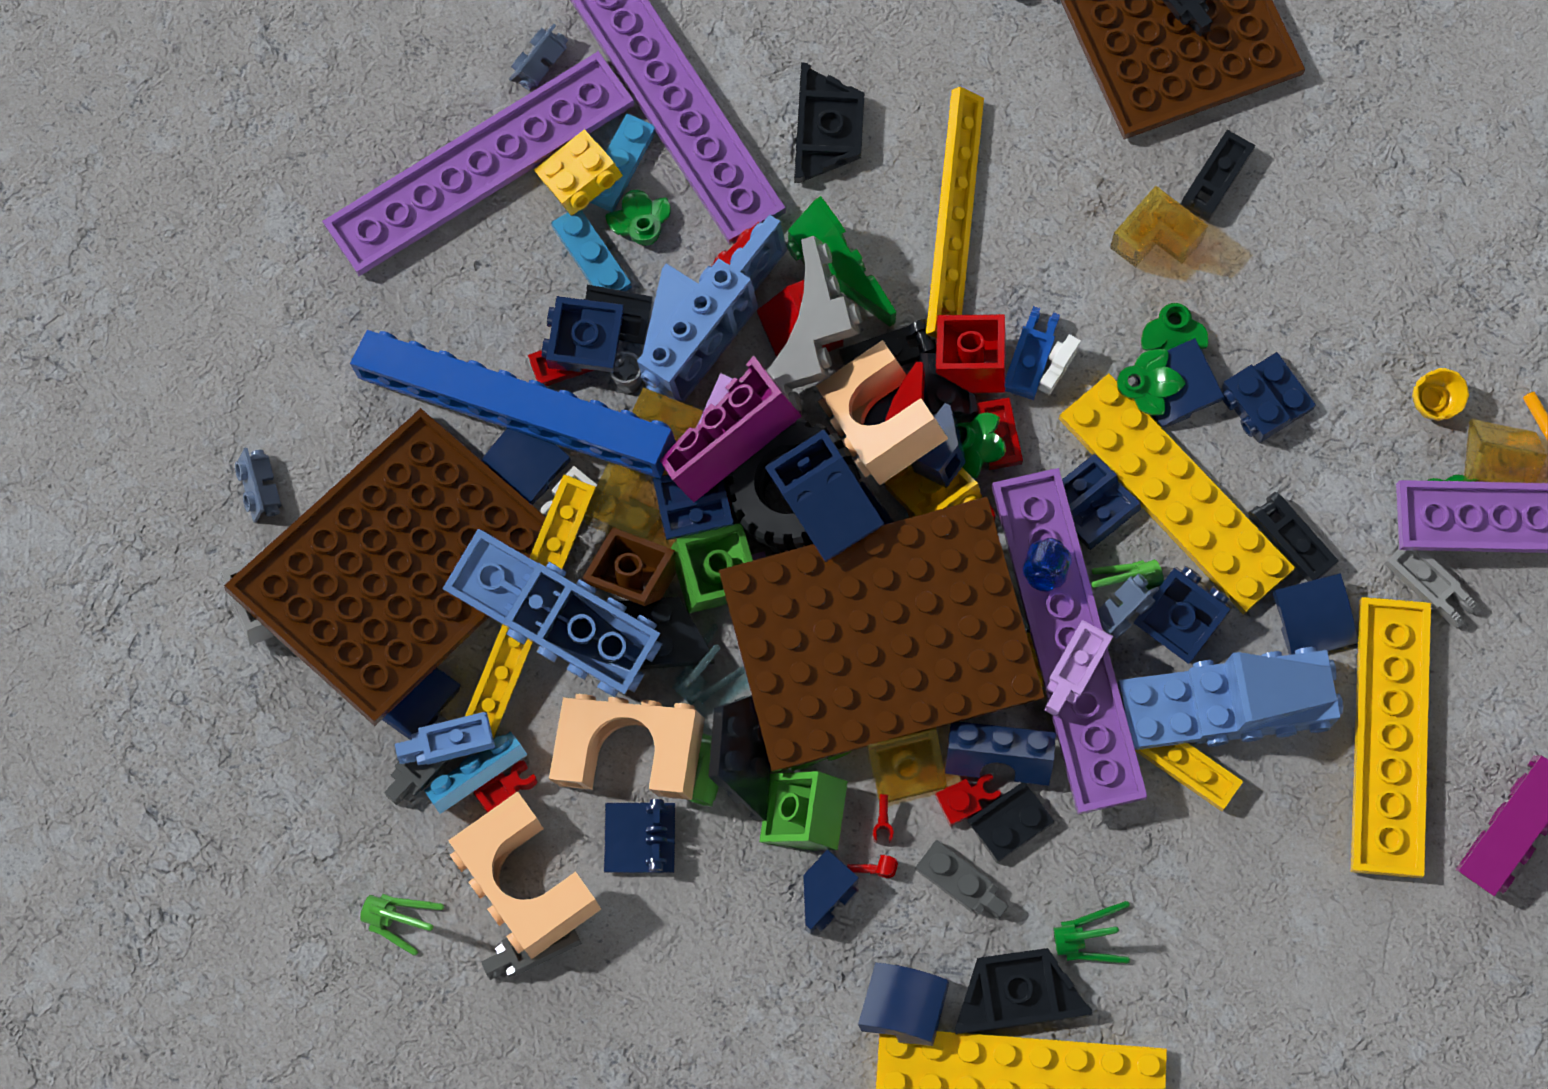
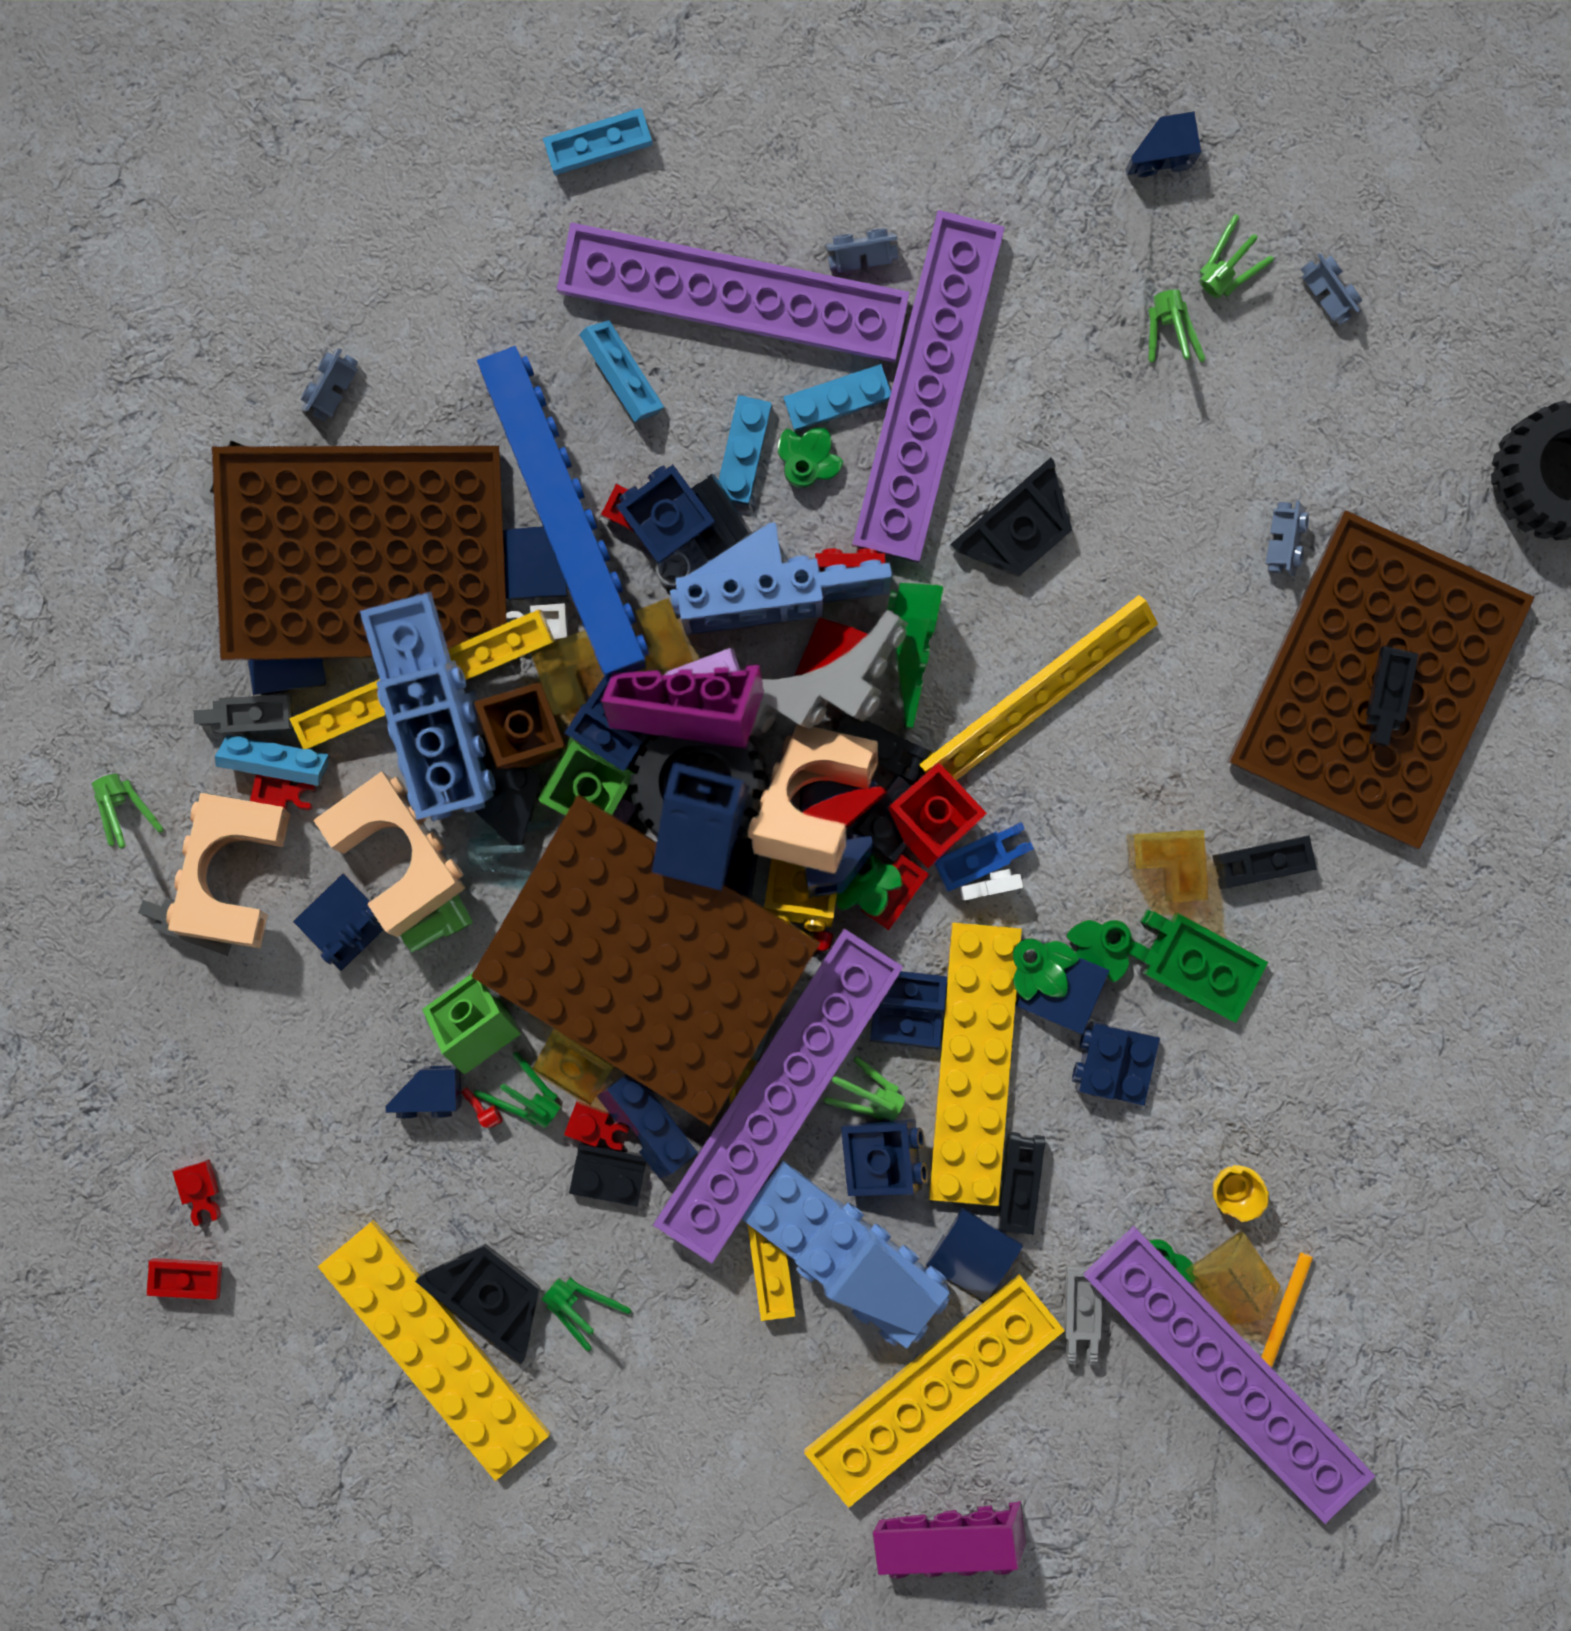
camera: 45 degrees right, 15 degrees up
medium blue hinge [395,712,495,765] -> none
yellow plate [533,129,623,215] -> none
black wing [709,695,771,821] -> none
dark blue slope [858,962,949,1046] -> none
red hand [872,794,894,843] -> none
dark grey hinge [915,840,1008,920] -> none
clear blue head [1023,538,1072,592] -> none
lavender hinge [1044,620,1113,717] -> none
sand blue hinge [1097,574,1159,639] -> none
none -> green plant [474,1052,561,1129]
none -> dark azure plate [543,108,653,176]
none -> dark azure plate [579,320,664,422]
none -> green tile [1126,910,1269,1023]

